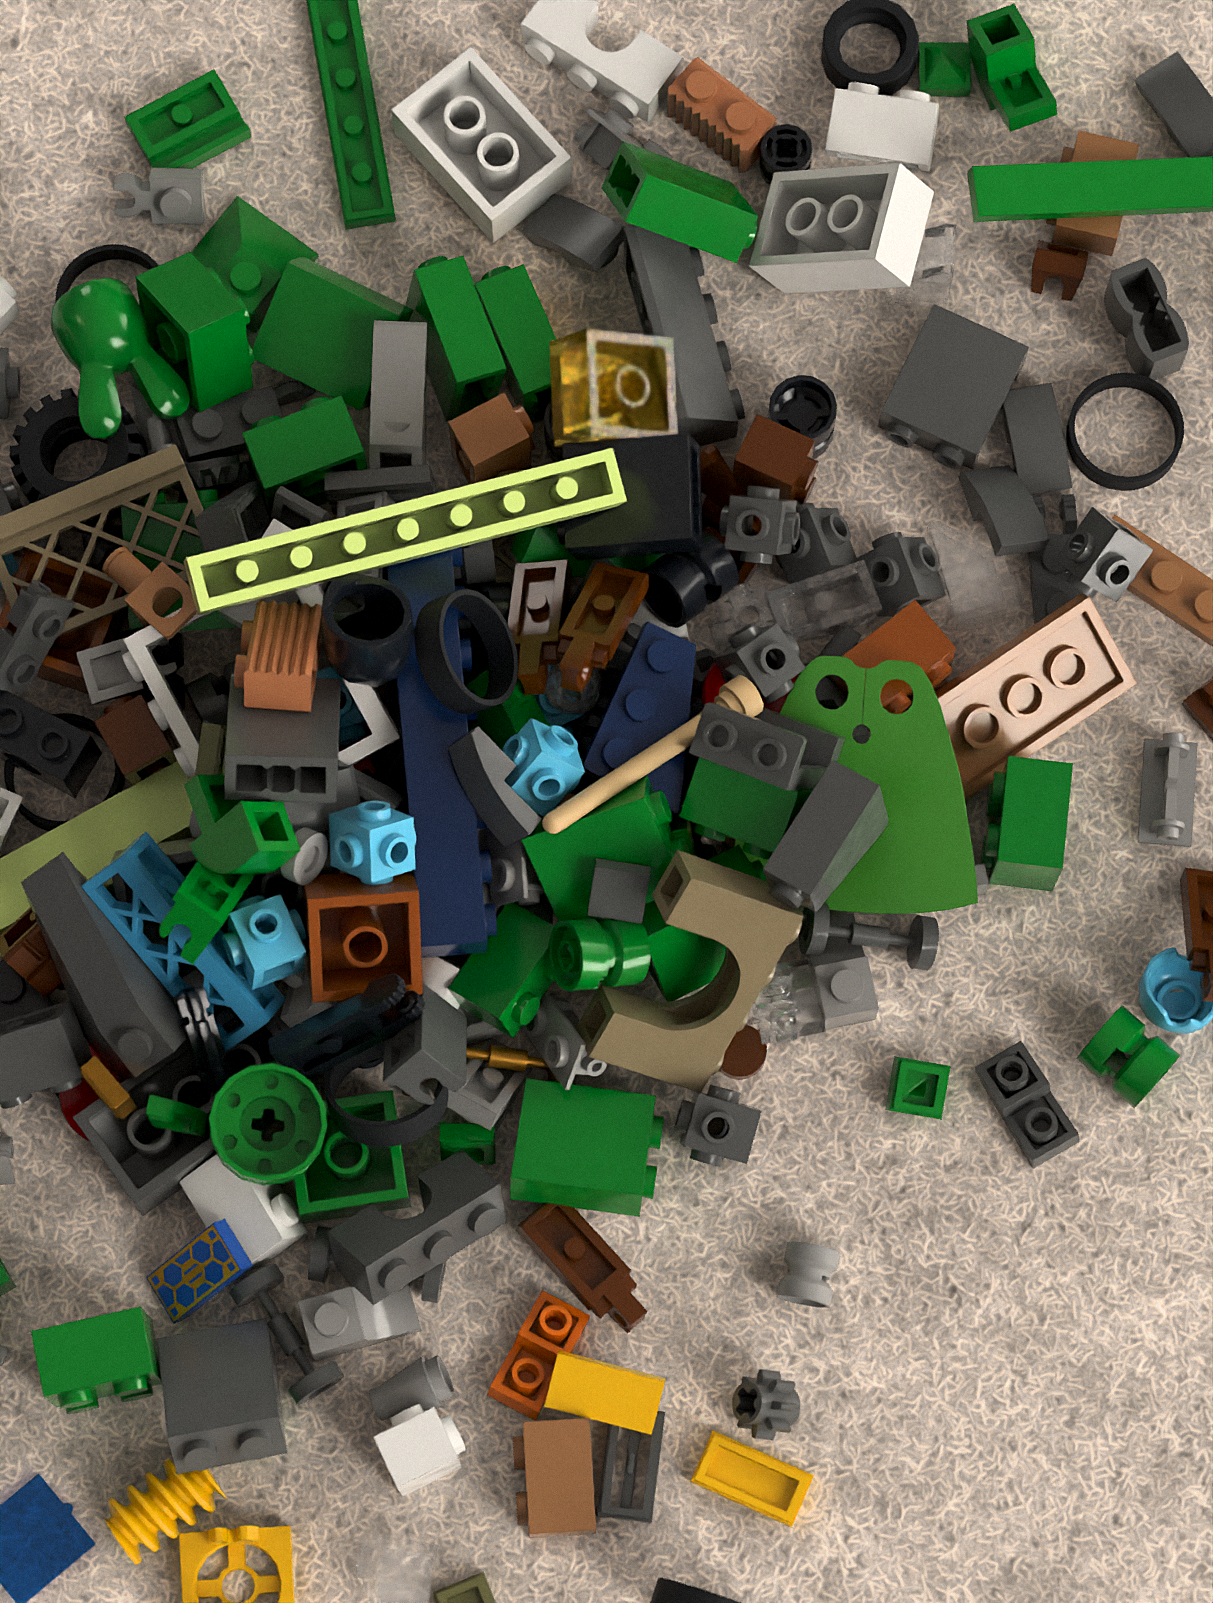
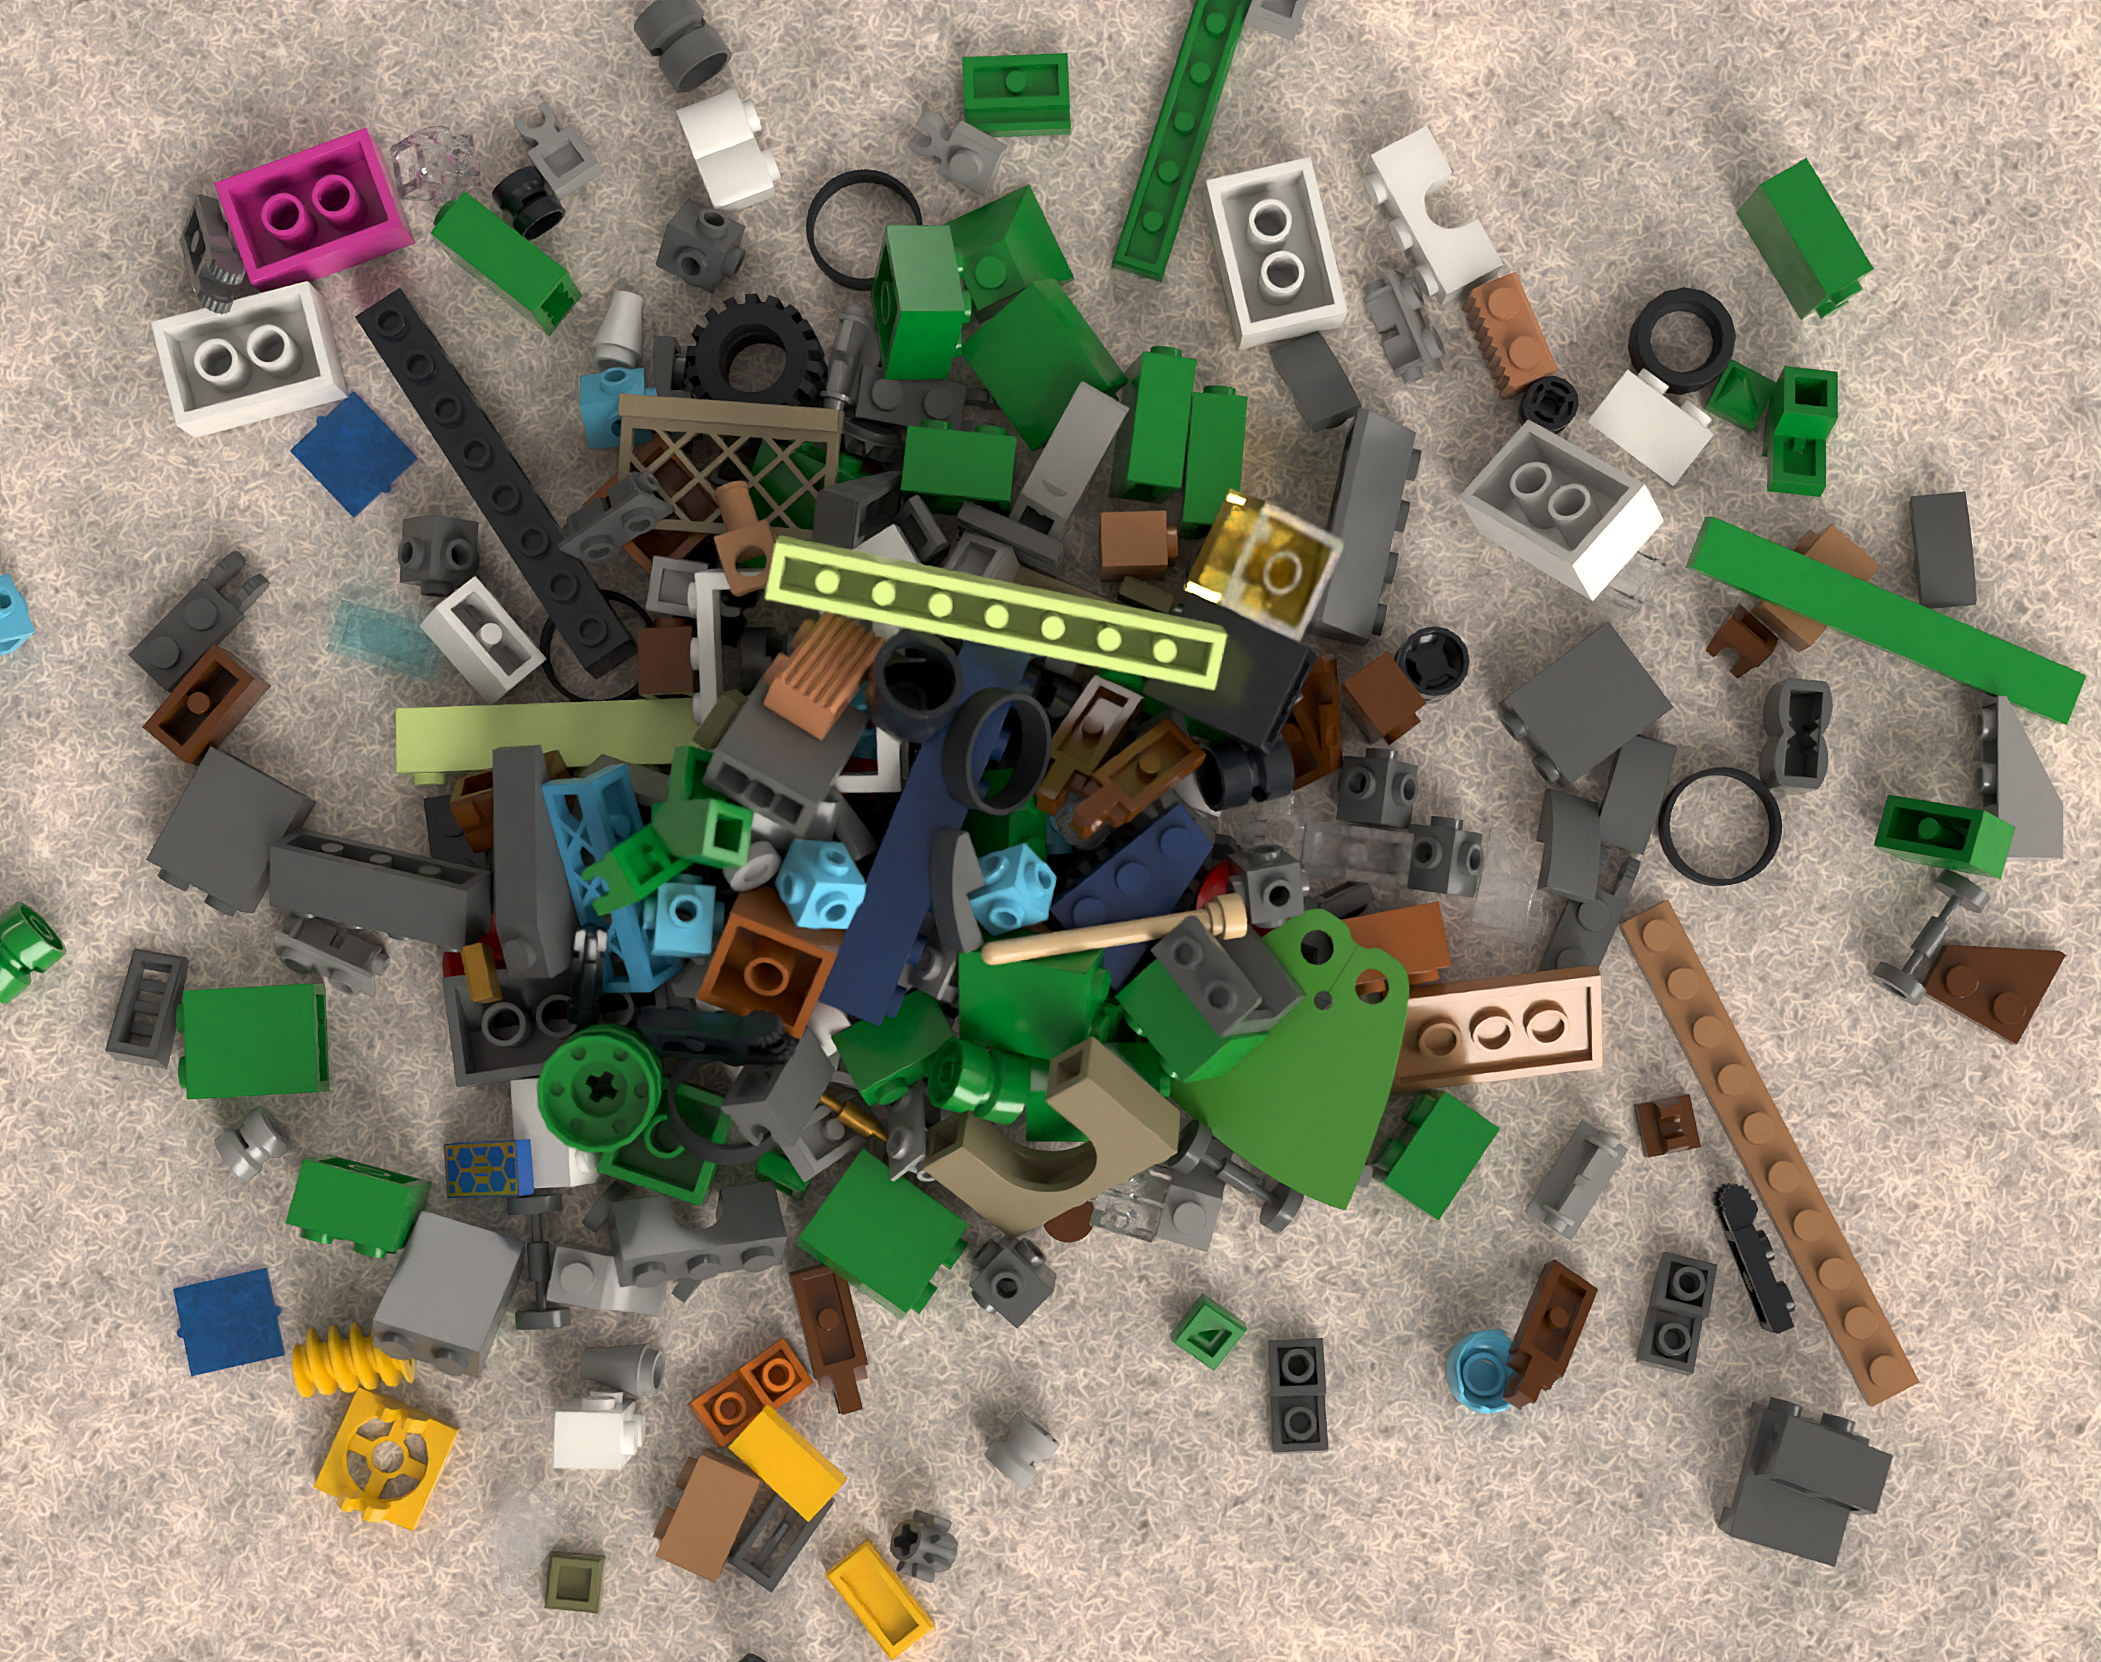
camera: 25 degrees right, 10 degrees up
green piece [51,277,190,440] -> none
green tile [145,1095,209,1136] -> none
dark grey tile [587,858,651,924] -> none
green brick [601,141,758,263] -> none
dark grey brick [719,486,800,564] -> none
dark grey slope [763,760,889,913] -> none
dark grey brick [1056,507,1153,602] -> none
green wheel [1076,1005,1181,1108] -> none

